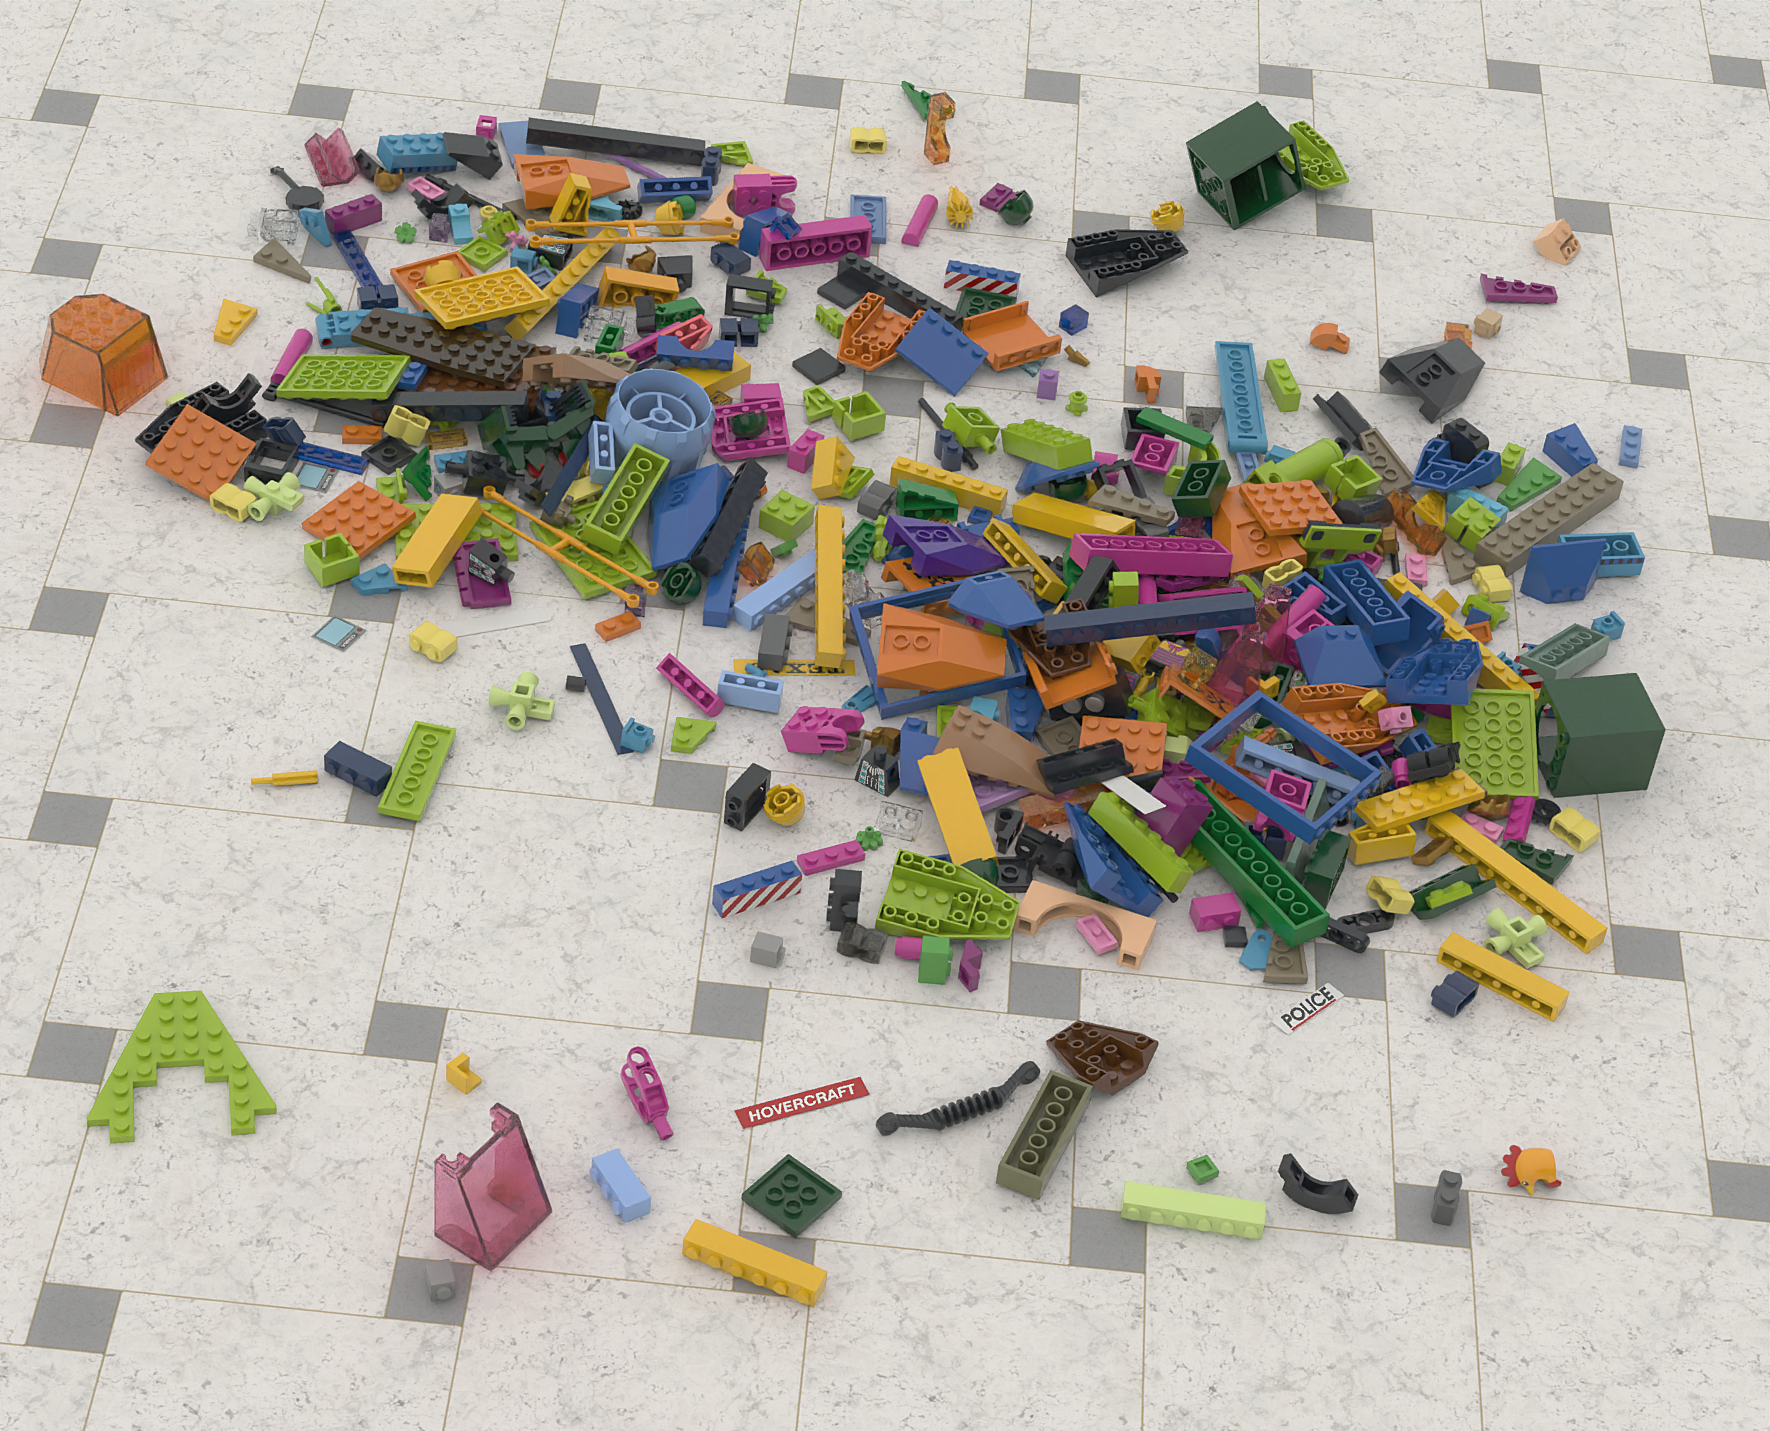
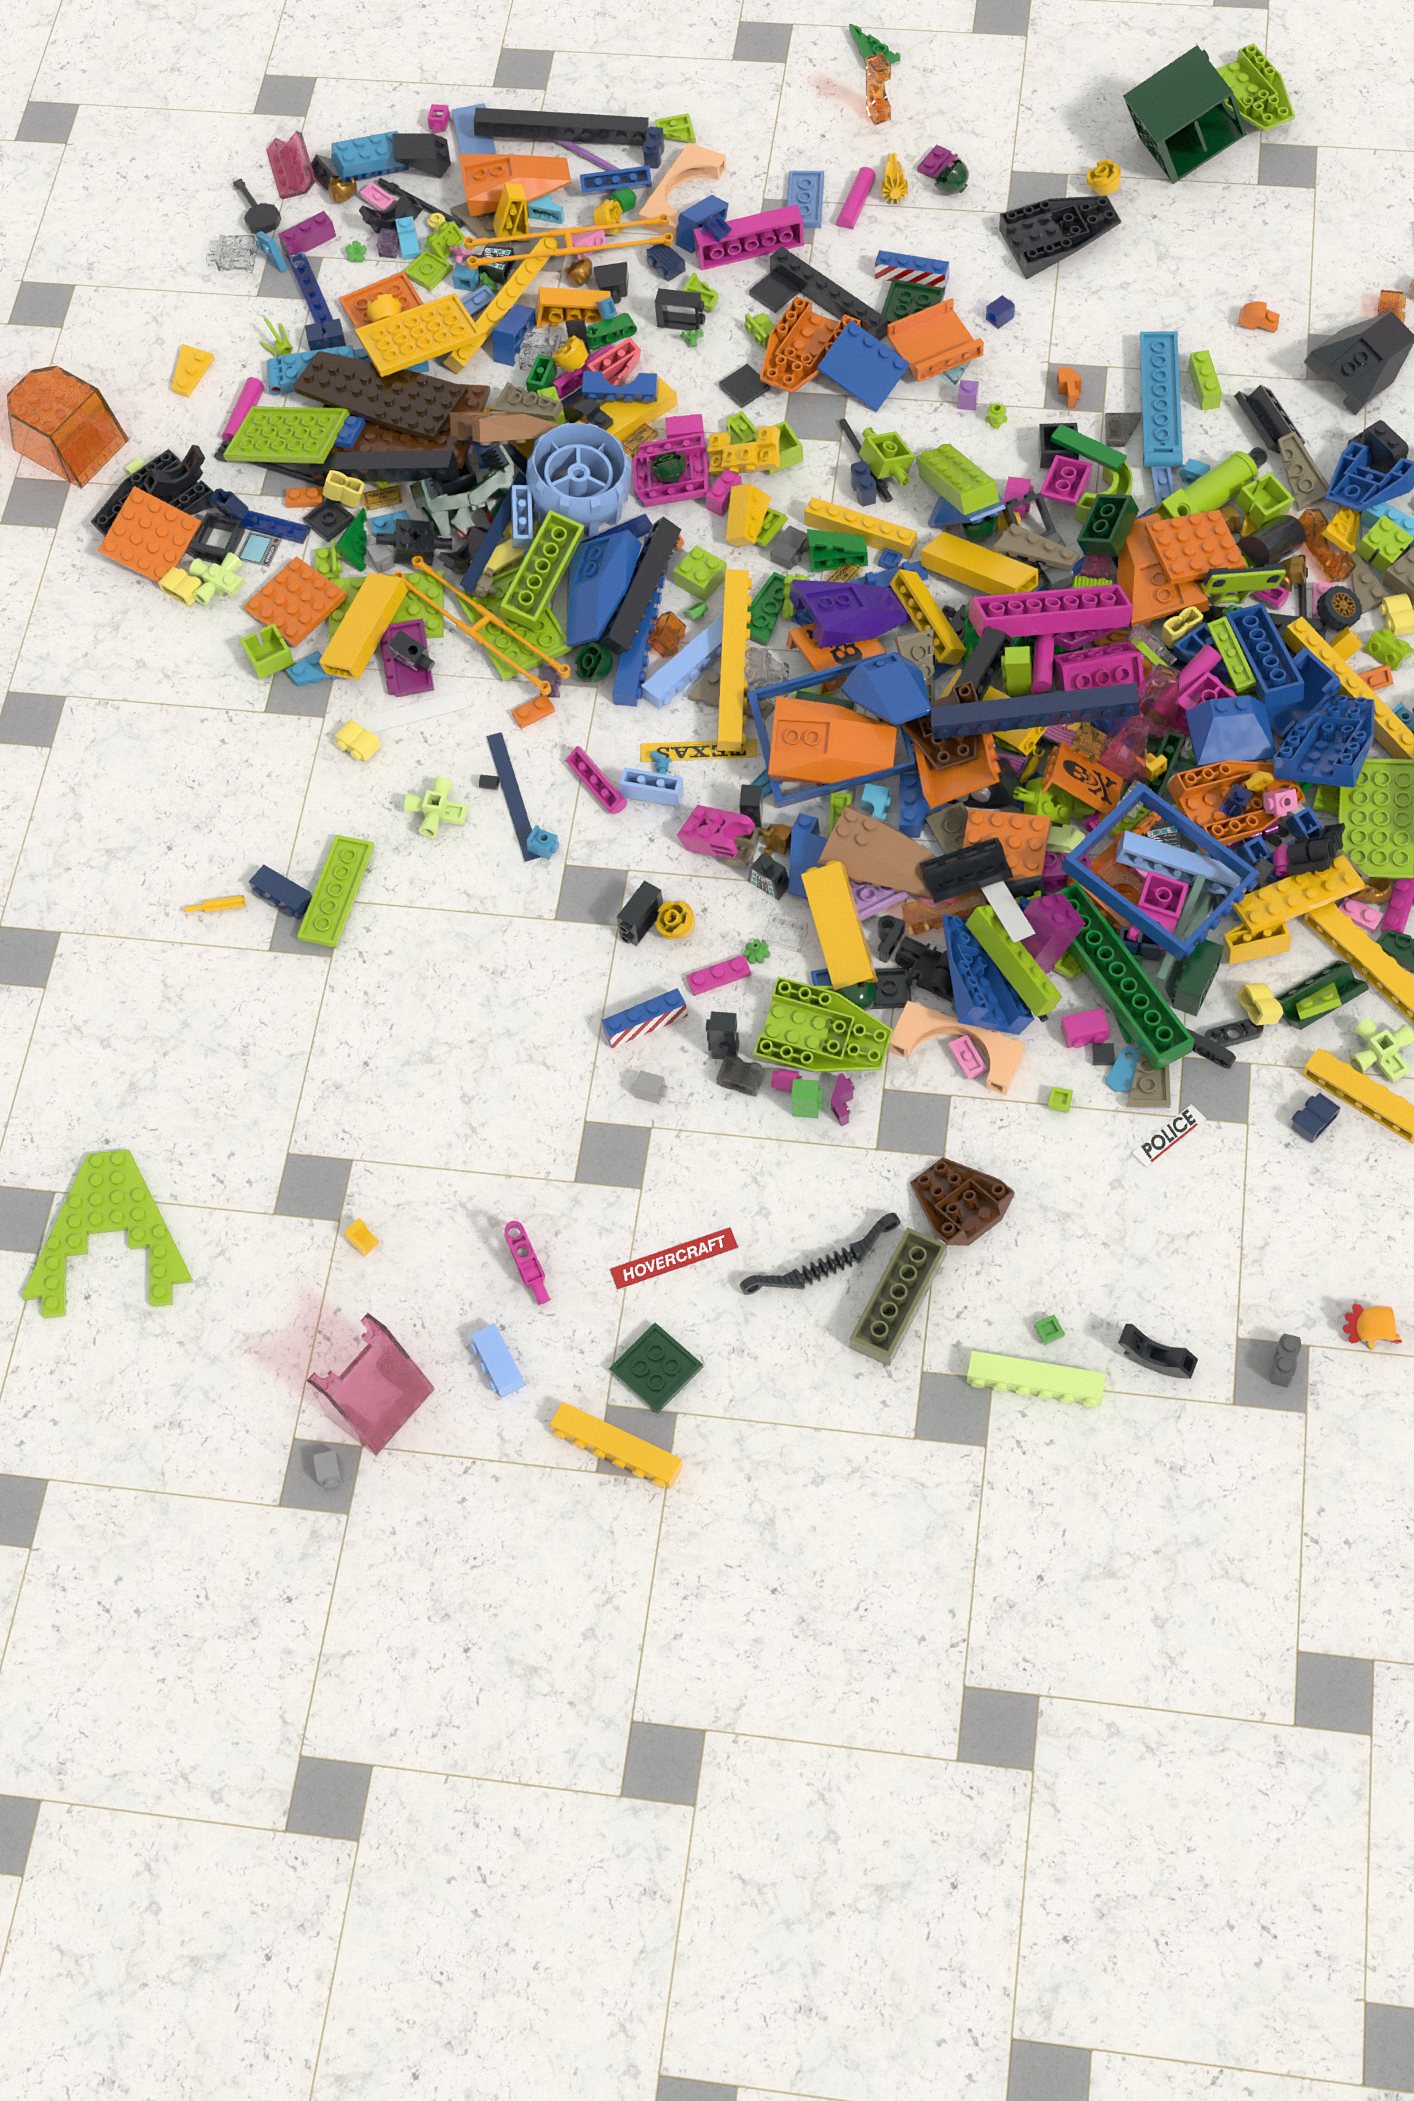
camera: 15 degrees right, 20 degrees up
dark tan wing [253,238,311,284] -> none
sticker [311,615,367,652] -> none
black gear [616,199,643,220] -> none
lime wing [671,717,717,754] -> none
dark blue piece [719,318,759,347] -> none
dark pink brick [732,174,797,217] -> none
dark grey brick [757,613,793,671] -> none
light yellow brick [849,127,887,154] -> none
pearl gold bar [1064,345,1091,366] -> none
pearl gold plate [1411,837,1455,866] -> none
blue tile [1464,607,1491,626] -> none
none -> yellow cone [552,335,588,373]
none -> bright pink brick [569,224,607,260]
none -> dark azure slope [596,297,617,320]
none -> yellow bracket [707,425,780,477]
none -> black brick [739,784,763,827]
none -> lime plate [1048,1086,1073,1113]
none -> lime plate [1207,617,1256,693]
none -> clear blue brick [1219,783,1253,817]
none -> black wheel [1316,585,1362,631]

